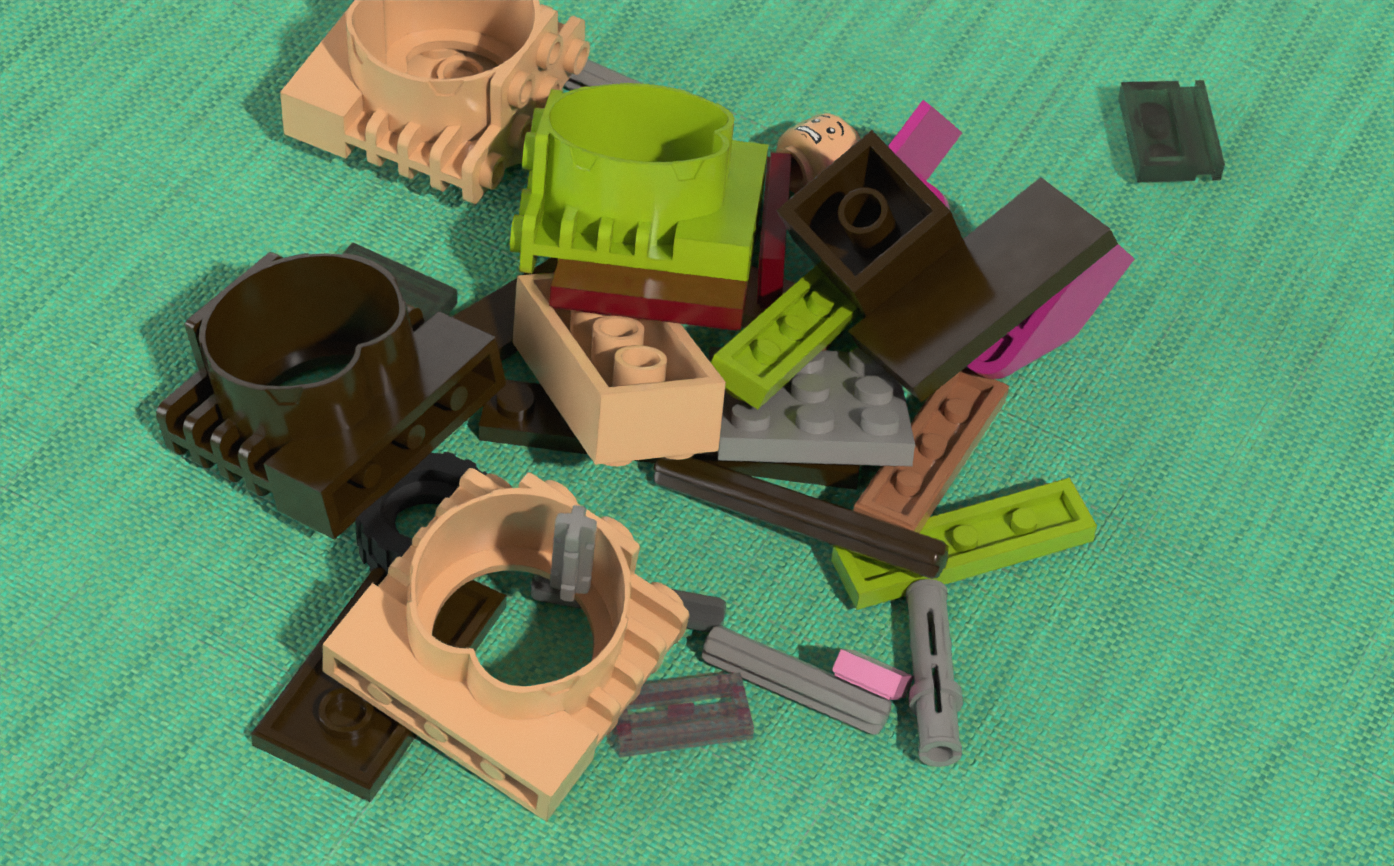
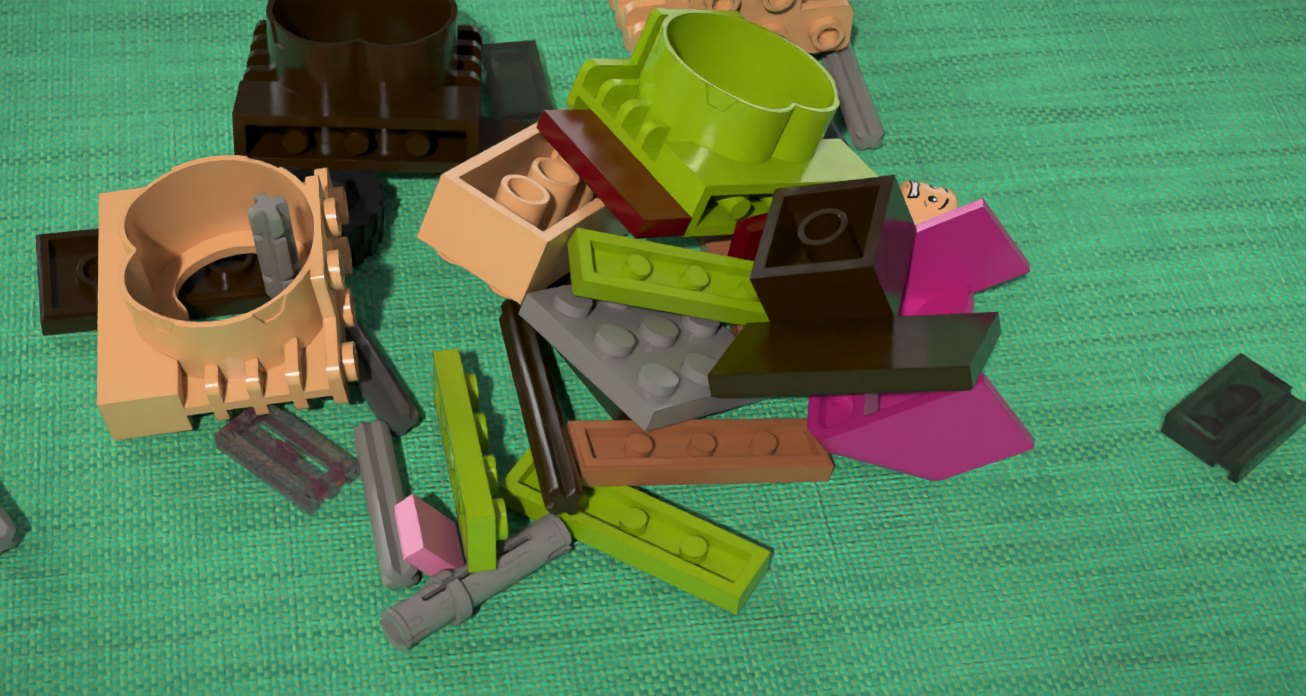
camera: 50 degrees right, 5 degrees down
none -> lime plate [432,348,508,573]

